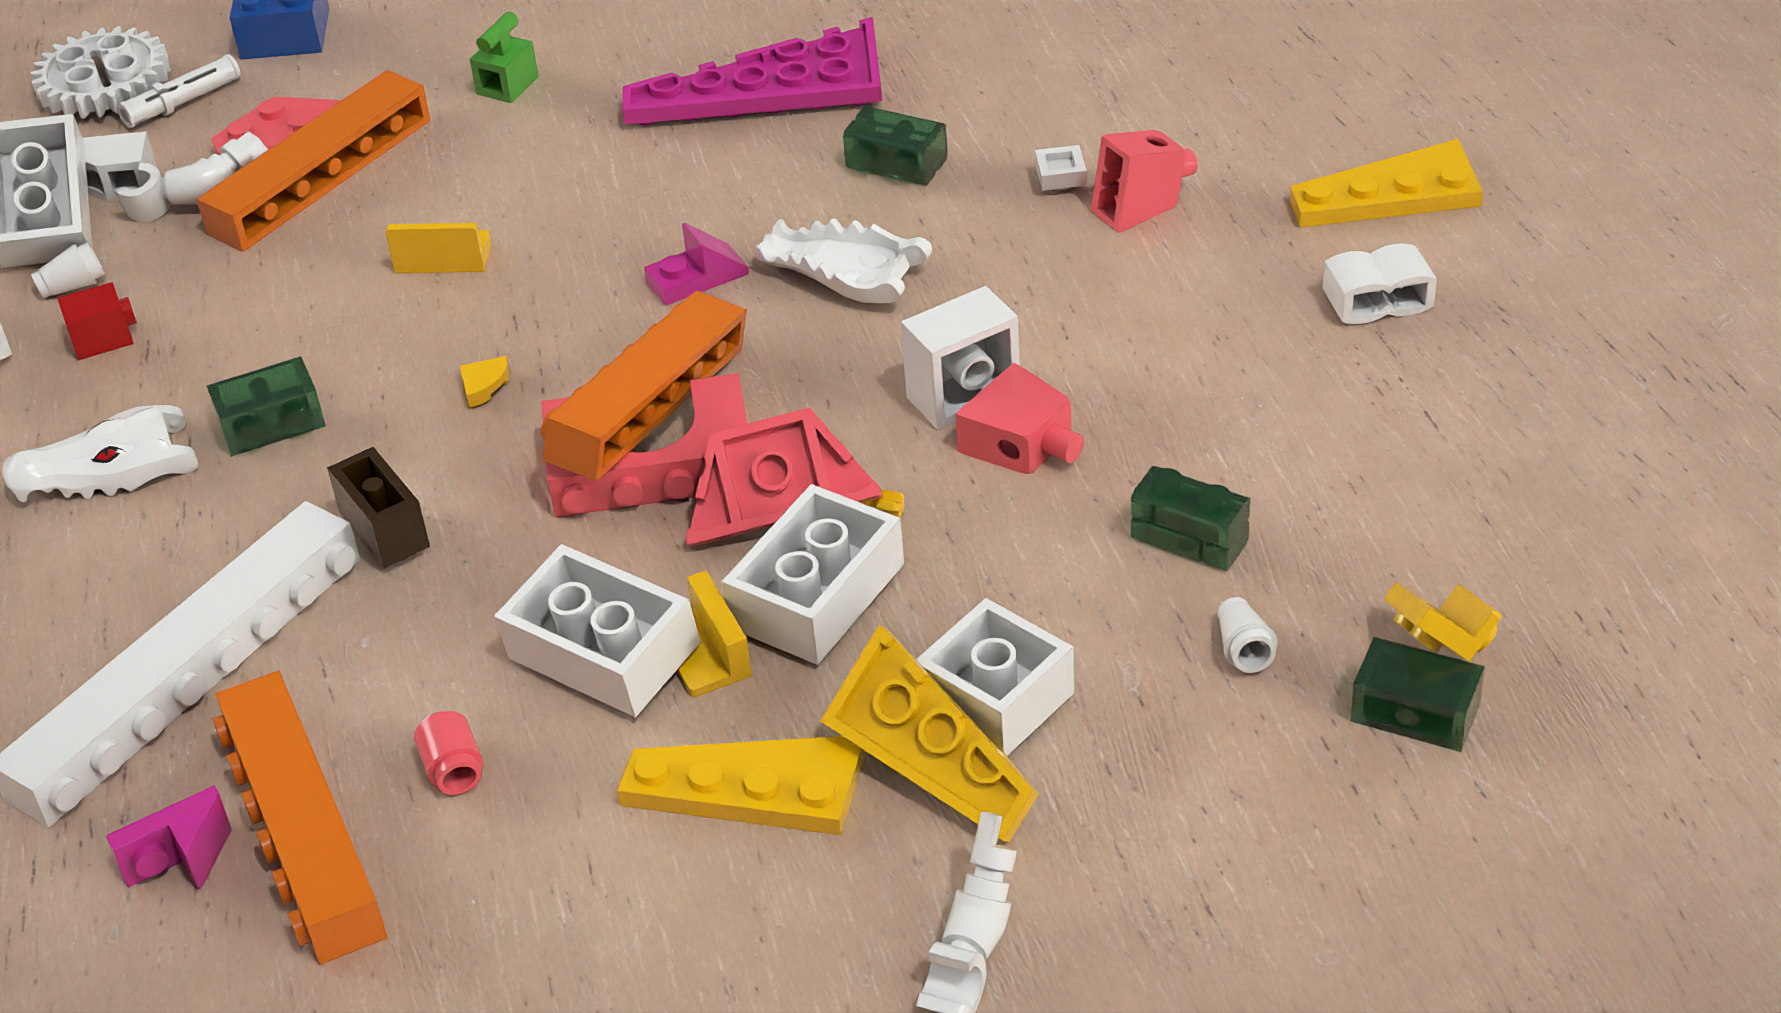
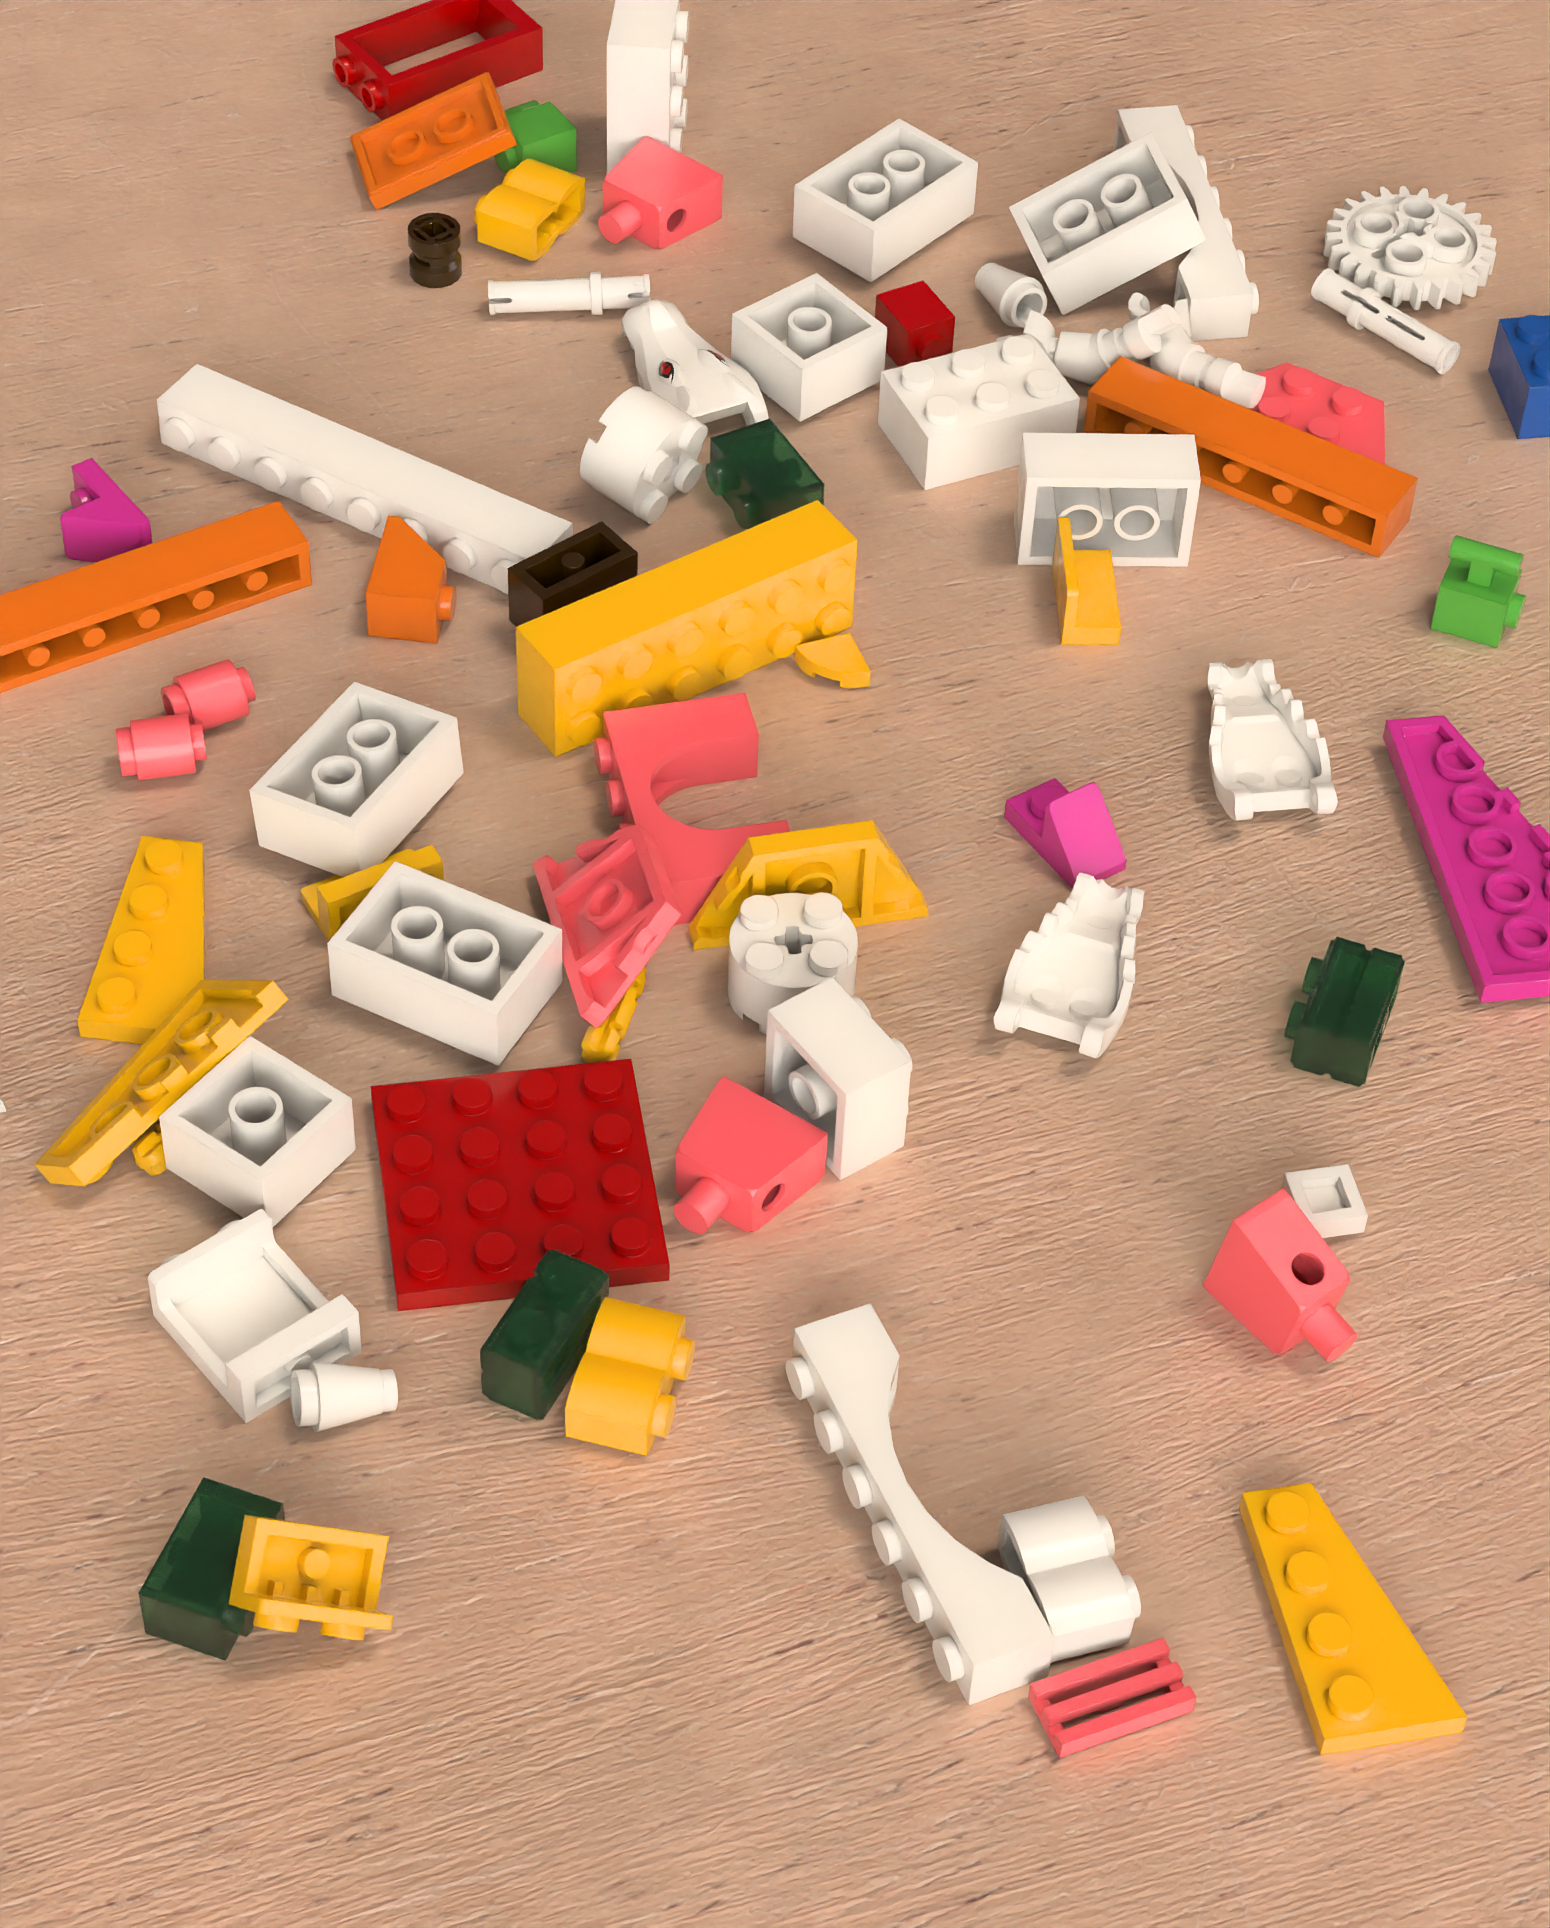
camera: 80 degrees right, 5 degrees up
orange brick [541,290,747,481] -> none
none -> coral brick [115,713,207,781]
none -> white panel [148,1209,362,1423]
none -> orange slope [365,515,457,644]
none -> red plate [370,1059,670,1311]
none -> yellow brick [516,500,858,757]
none -> yellow brick [565,1297,695,1456]
none -> white brick [580,386,708,524]
none -> yellow wing [688,820,929,951]
none -> white brick [728,892,858,1034]
none -> white brick [731,273,887,422]
none -> white arch [785,1303,1055,1705]
none -> white brick [878,333,1080,490]
none -> white piece [996,304,1182,385]
none -> white brick [1014,432,1201,567]
none -> coral tile [1028,1638,1196,1758]
none -> white animal [1207,659,1338,821]

